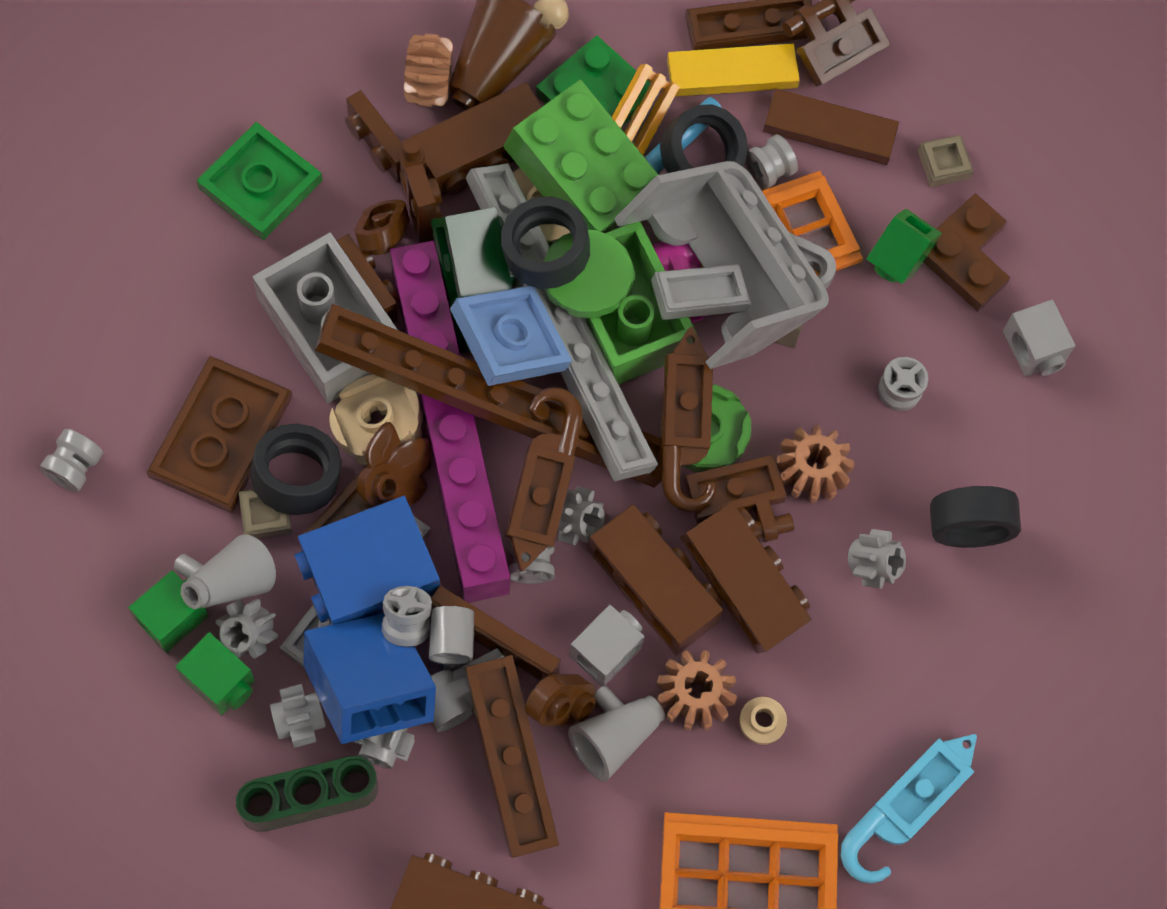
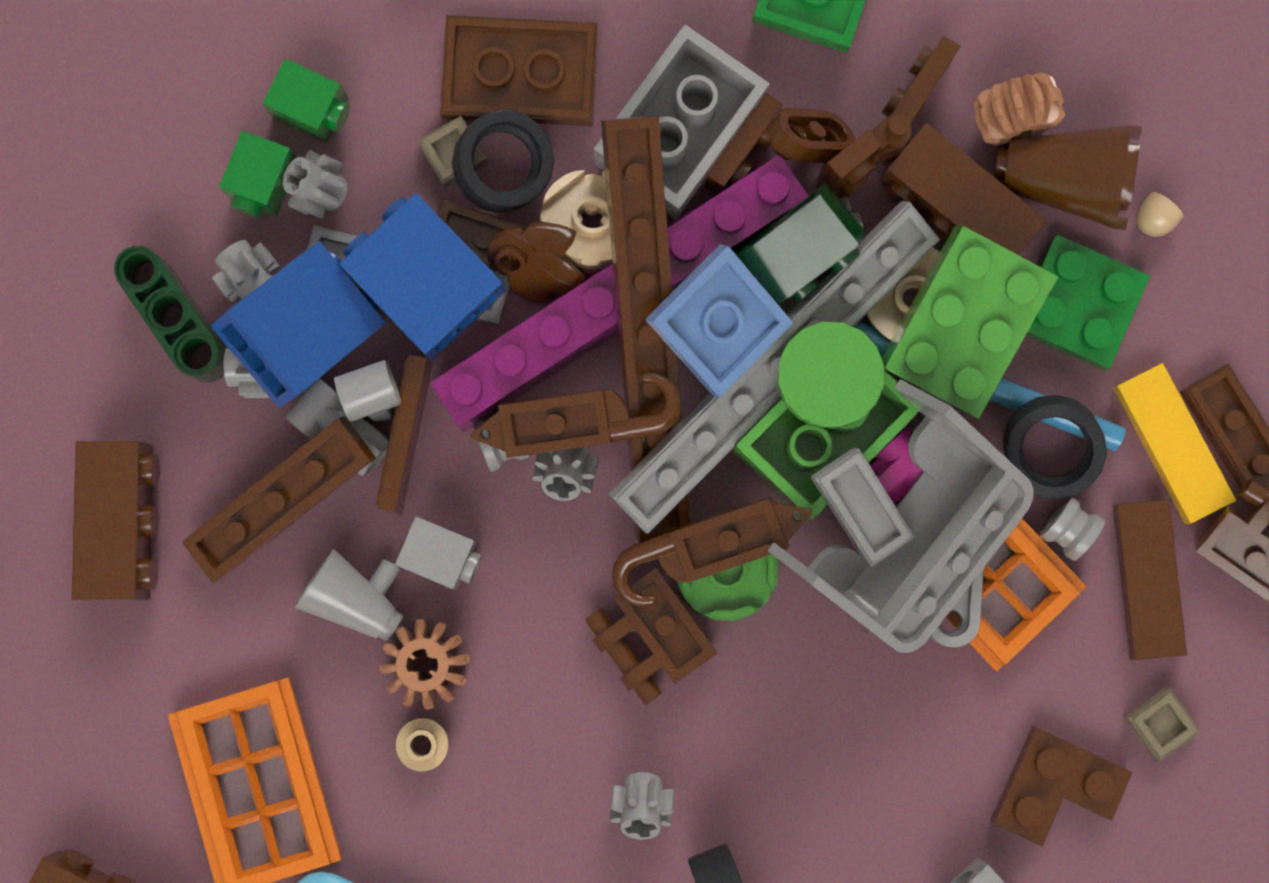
camera: 75 degrees right, 15 degrees up
light grey piece [174,535,276,609] -> none
light grey wheel [382,586,432,647] -> none
black tyre [501,197,590,289] -> none
reddish brown plate [525,674,596,726] -> none
reddish brown brick [588,504,723,656] -> none
light orange tile [612,64,680,155] -> none
reddish brown brick [679,502,812,653] -> none
nougat gear [776,424,855,504] -> none
green brick [866,208,942,284] -> none
light grey wheel [878,356,929,411] -> none

